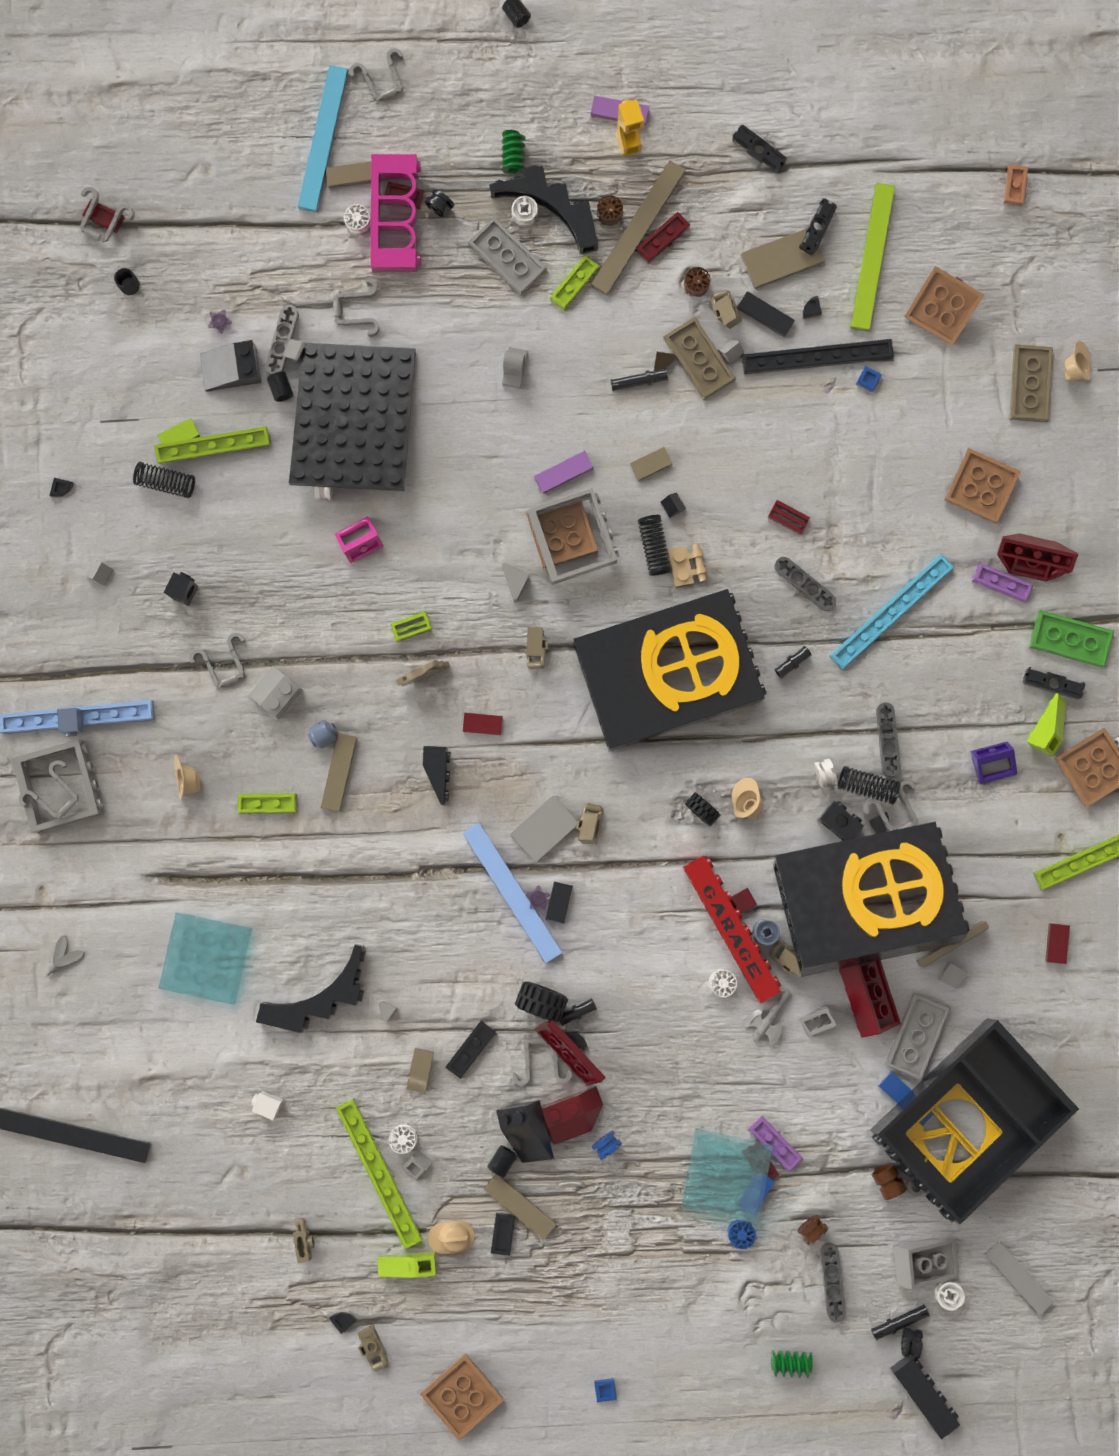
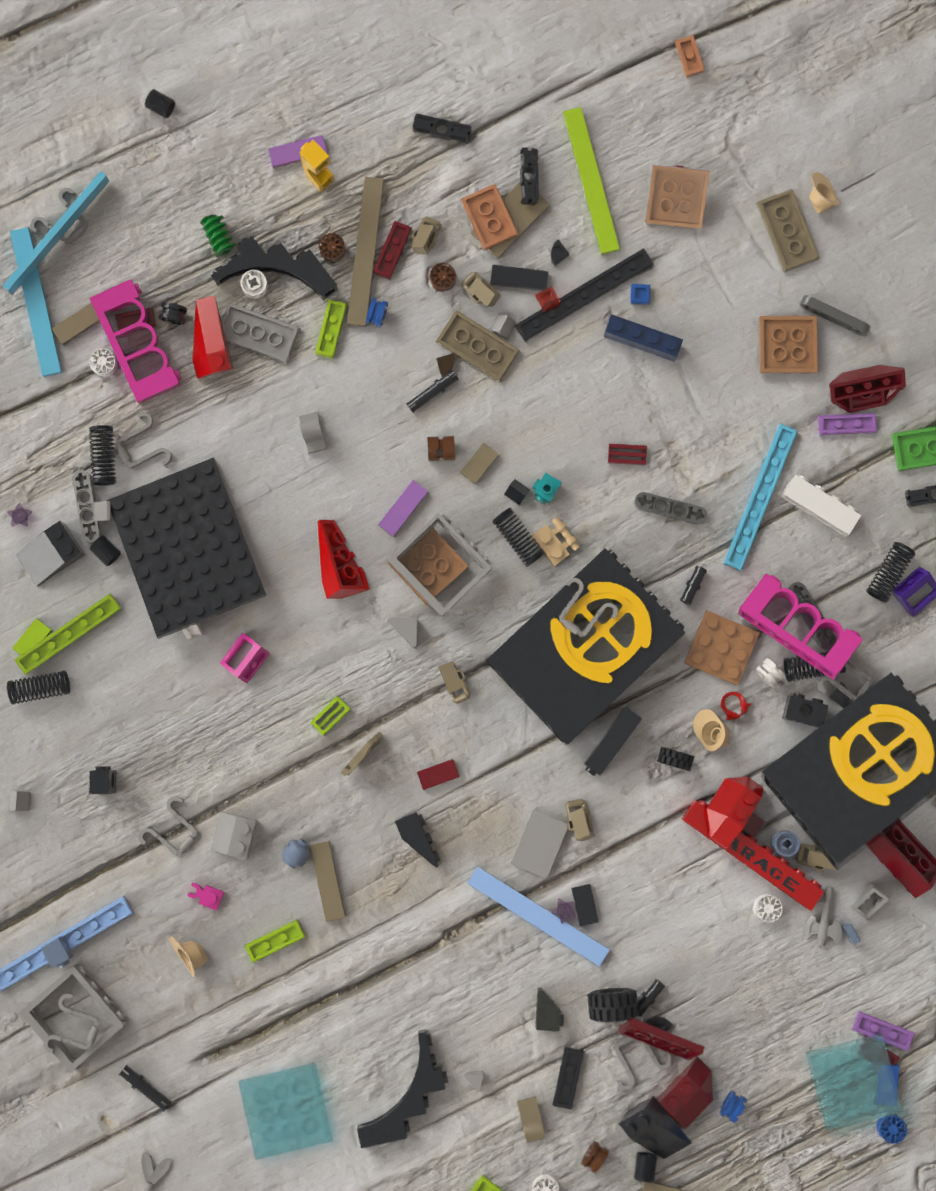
camera: 30 degrees left, 0 degrees up
none -> medium azure tile [3,171,109,295]
none -> black piece [89,425,117,486]
none -> black pin [119,1065,172,1112]
none -> dark pink plate [187,883,224,910]
none -> red wedge [192,295,234,379]
none -> red wedge [317,520,370,599]
none -> blue wheel [366,298,388,328]
none -> dark tan piece [411,216,441,255]
none -> reddish brown wheel [427,436,455,462]
none -> nougat tile [461,184,518,251]
none -> teal brick [532,472,562,504]
none -> clear red tile [535,287,560,312]
none -> pearl dark grey slope [535,988,564,1032]
none -> light grey piece [559,578,618,637]
none -> reddish brown wheel [581,1140,609,1173]
none -> black slope [584,707,643,776]
none -> dark blue brick [603,314,683,362]
none -> medium nougat plate [684,610,760,686]
none -> red wedge [706,777,764,849]
none -> red piece [721,692,751,721]
none -> dark pink fence [738,573,863,680]
none -> white brick [781,475,861,537]
none -> dark grey beam [799,295,870,336]
none -> sand blue tile [841,923,861,945]
none -> black piece [866,542,916,603]

